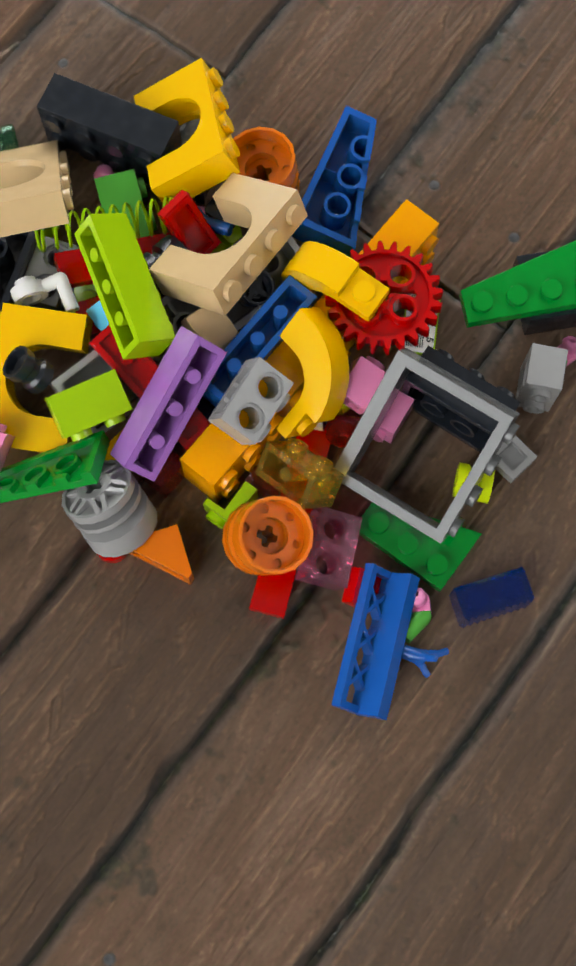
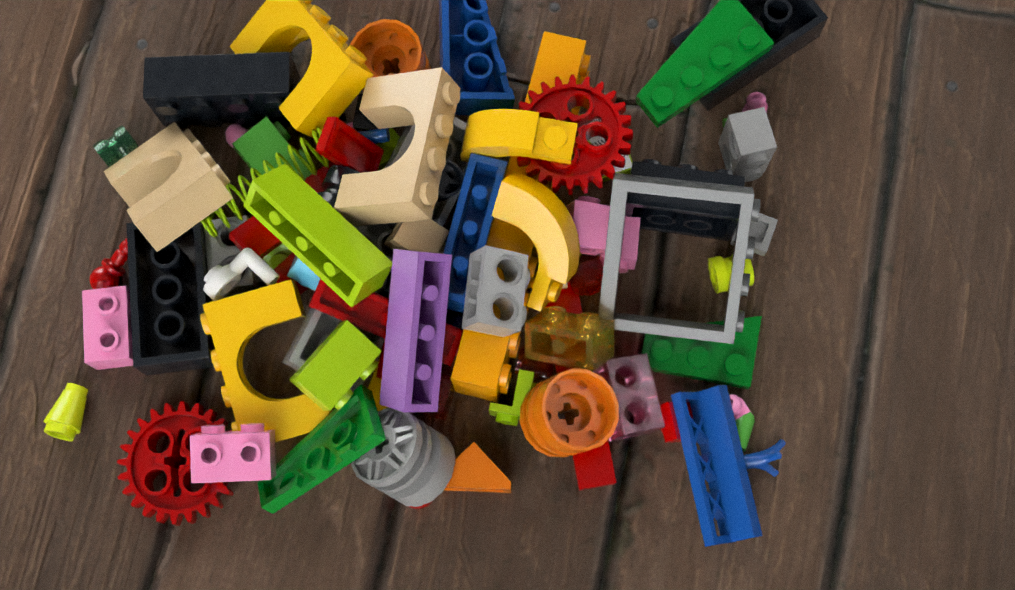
camera: 20 degrees left, 0 degrees up
black wheel [3,346,54,394] -> none
clear blue brick [449,567,534,628] -> none

